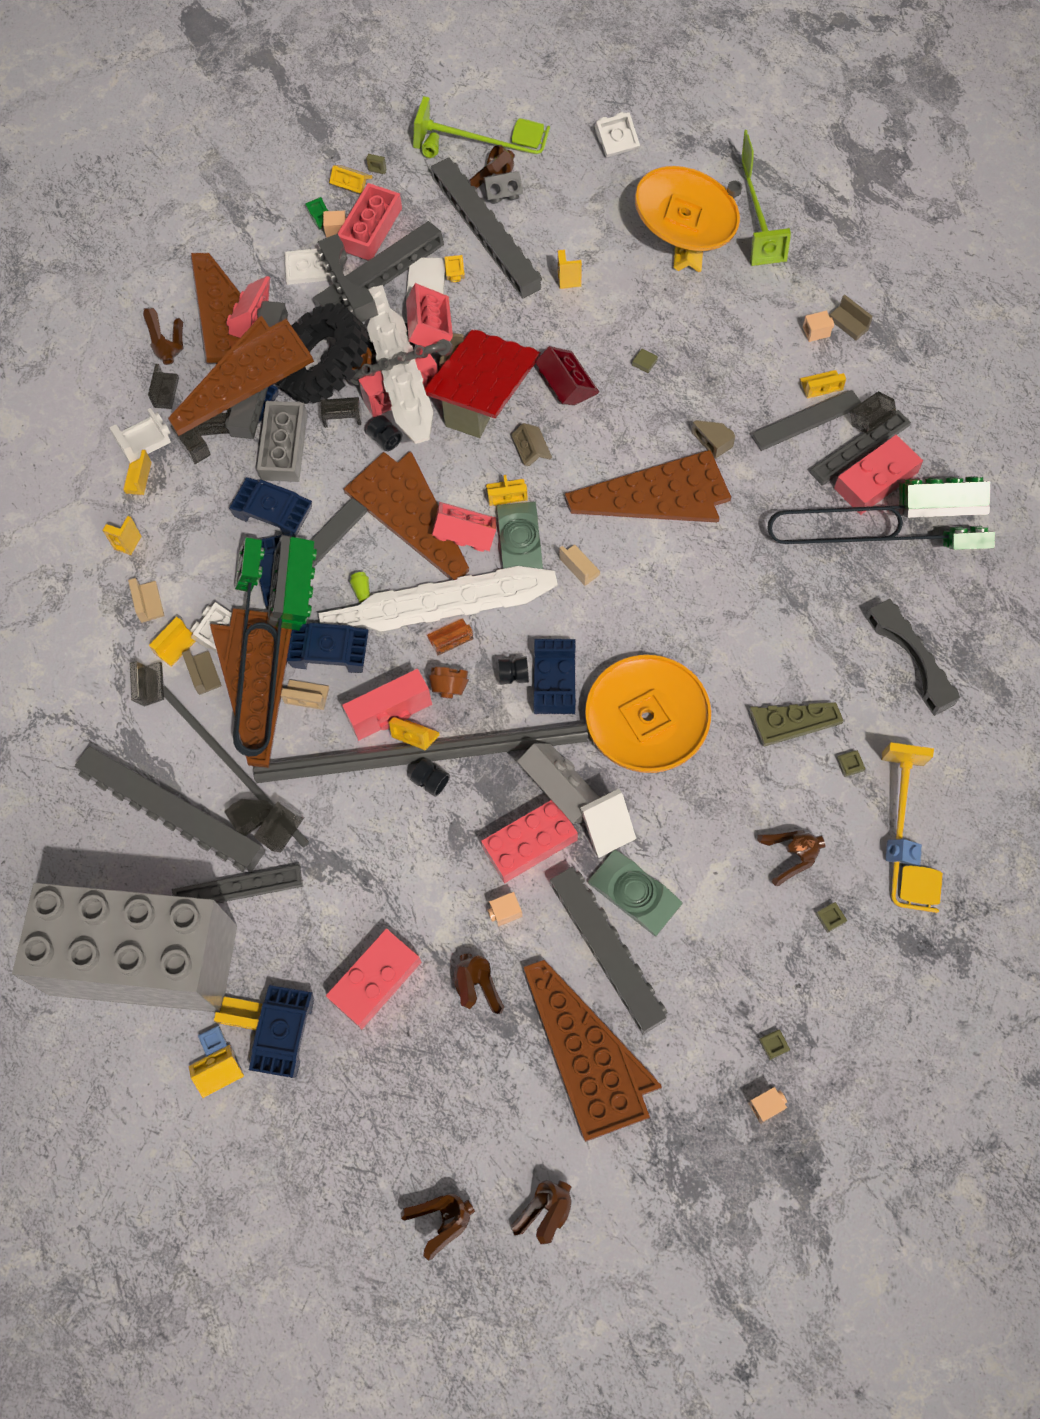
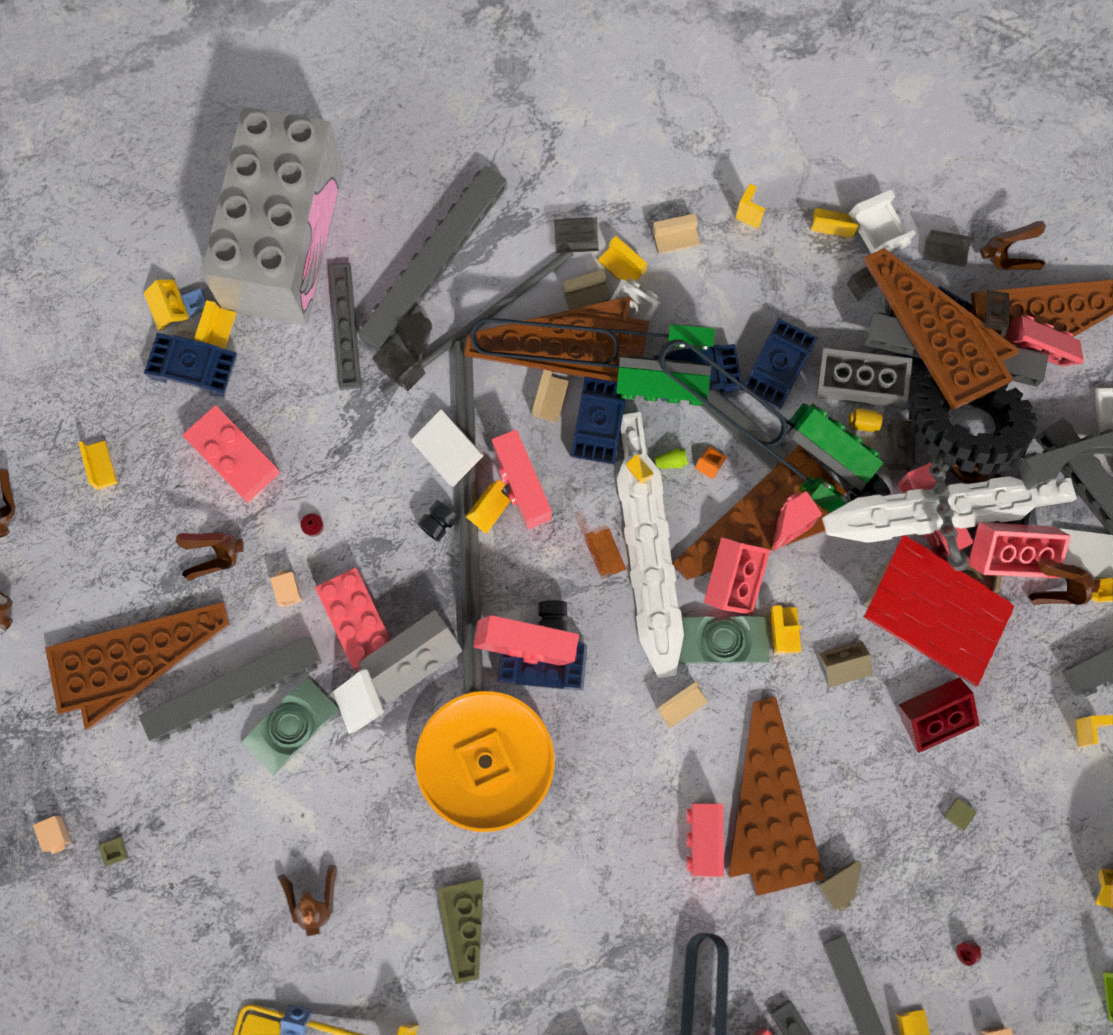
camera: 90 degrees right, 10 degrees up
dark orange cone [428,667,469,699] -> none
olive tile [816,902,848,933] -> none
olive tile [837,750,866,777] -> none
none -> yellow panel [78,440,118,490]
none -> dark red tile [300,513,324,537]
none -> white tile [411,409,484,487]
none -> coral brick [473,615,579,666]
none -> yellow slope [626,454,654,485]
none -> piece [658,339,884,513]
none -> coral slope [686,804,724,877]
none -> orange slope [695,446,727,479]
none -> coral slope [772,491,822,552]
none -> yellow brick [848,408,882,432]
none -> dark red tile [956,940,982,966]
none -> clear smoke panel [984,290,1009,338]
none -> reddish brown piece [1028,558,1101,605]

